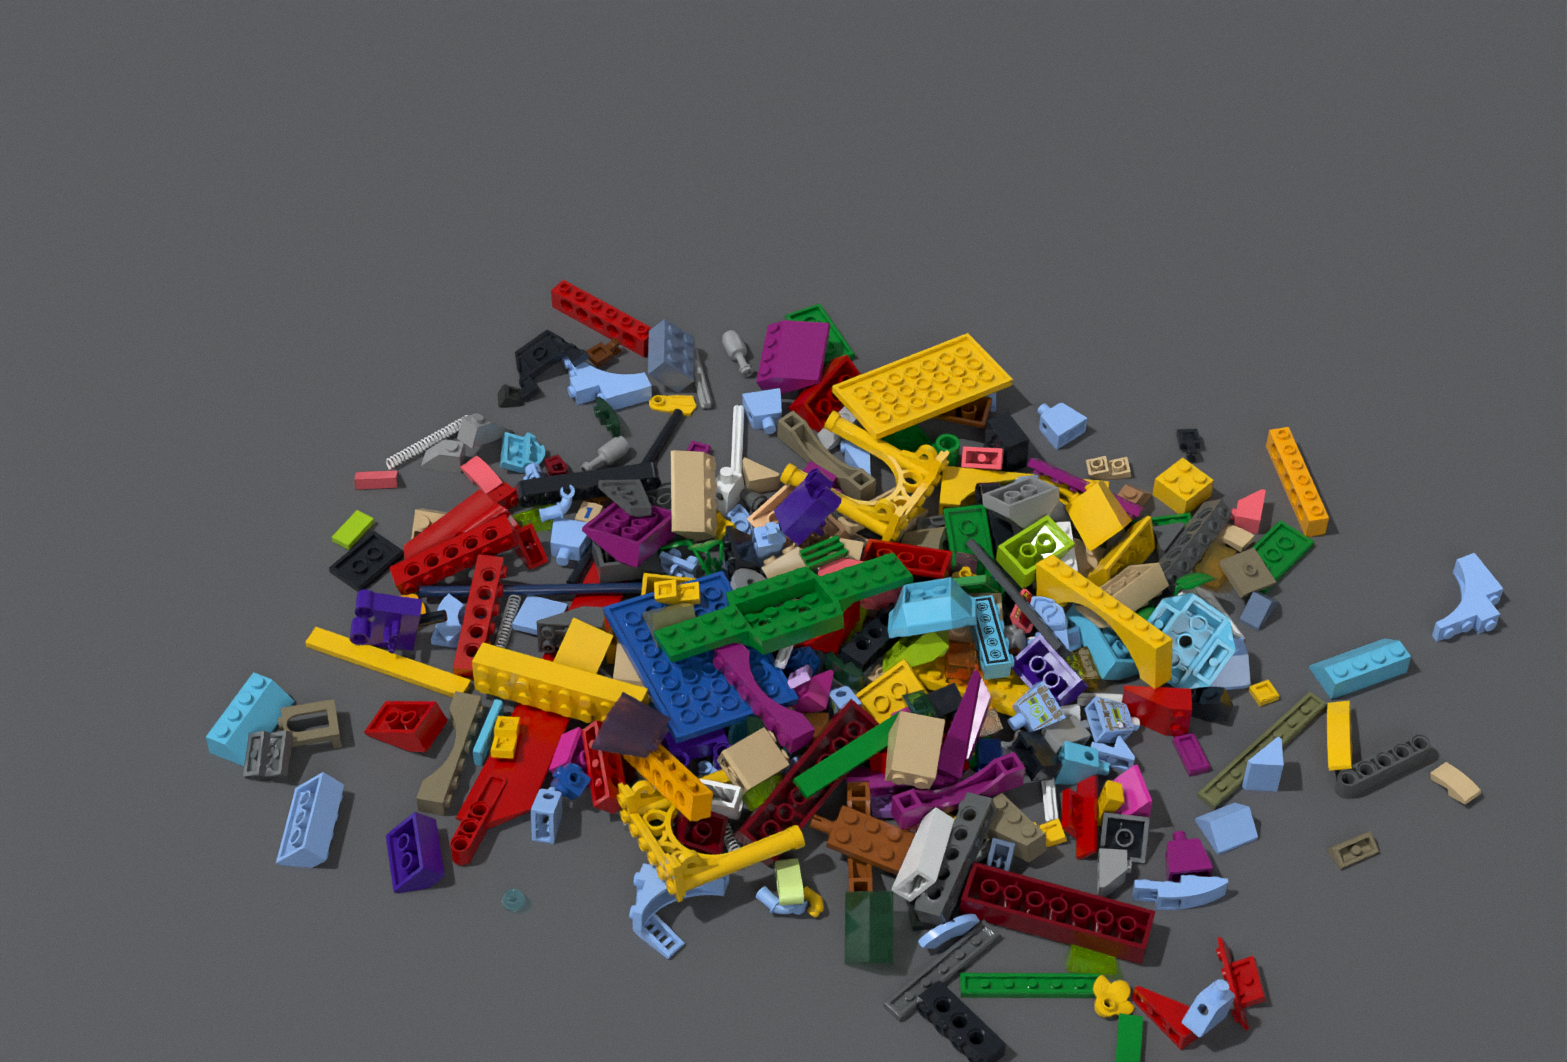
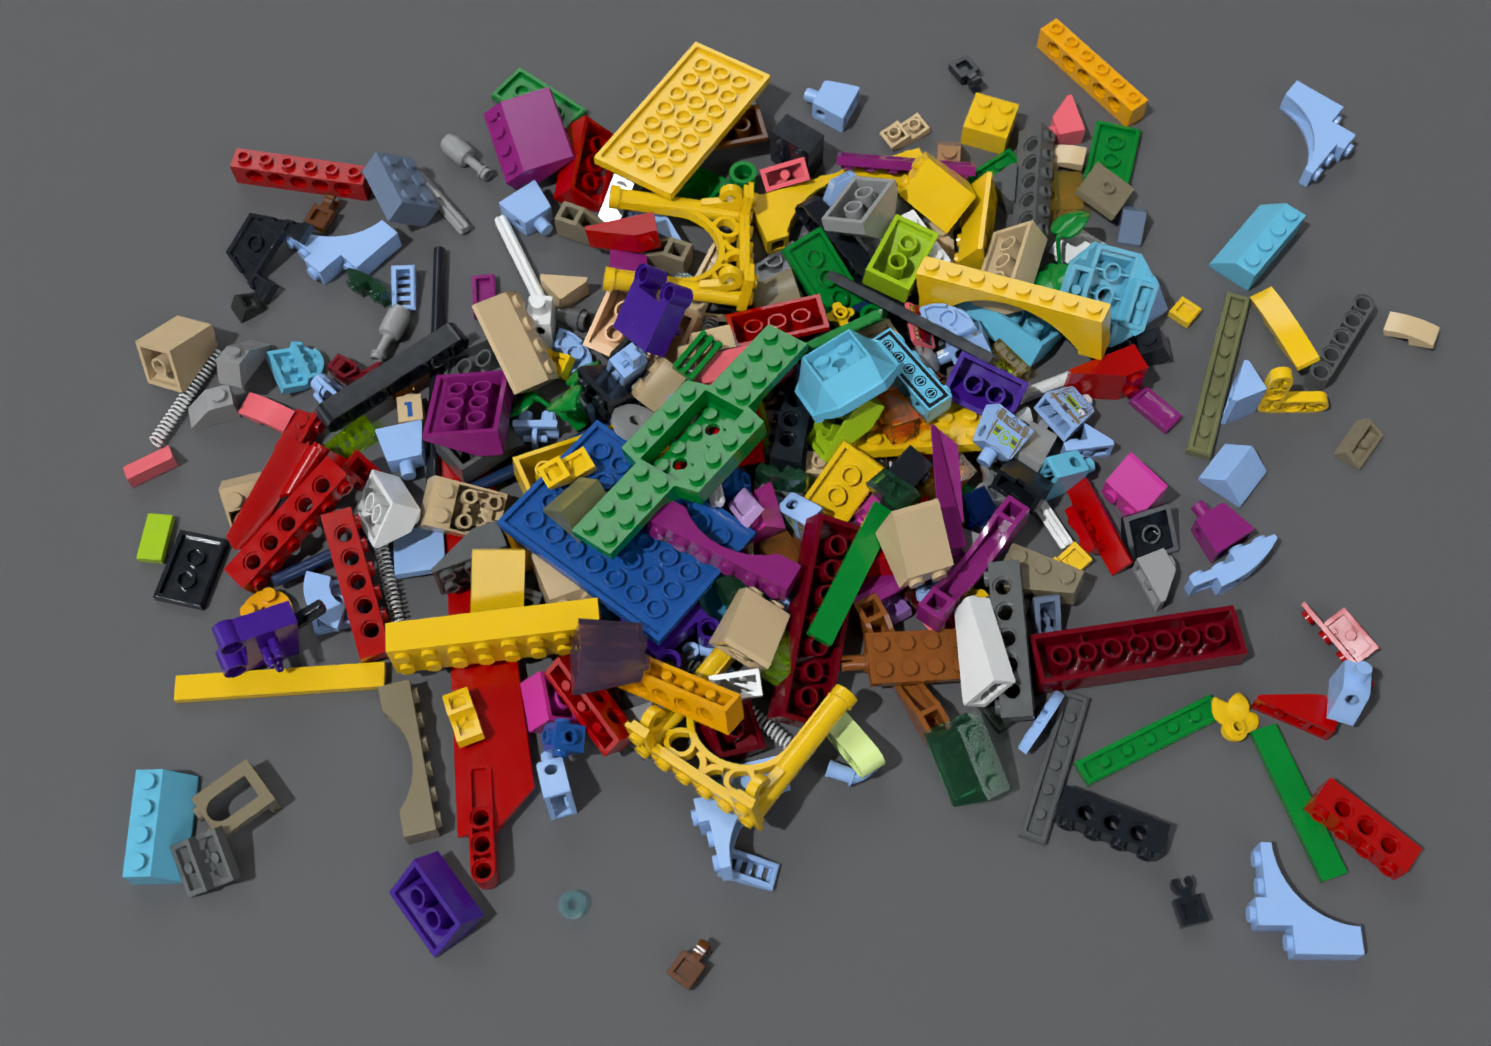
camera: 25 degrees left, 15 degrees up
light blue slope [276,772,344,868] -> none
red slope [364,701,448,752] -> none
medium azure tile [473,699,504,766] -> none
light blue piece [539,485,575,522] -> none
dark grey wing [598,479,652,517] -> none
yellow piece [649,395,697,417] -> none
yellow arm [803,886,824,918] -> none
tile [954,552,978,575] -> none
clear neon green slope [1065,944,1117,975] -> none
yellow slope [1097,780,1124,826] -> none
none -> tan slope [135,315,218,393]
none -> white slope [353,469,421,548]
none -> light blue slope [391,265,417,311]
none -> tan slope [417,475,508,537]
none -> red slope [585,212,661,253]
none -> reddish brown plate [666,938,711,991]
none -> yellow beam [1257,367,1329,413]

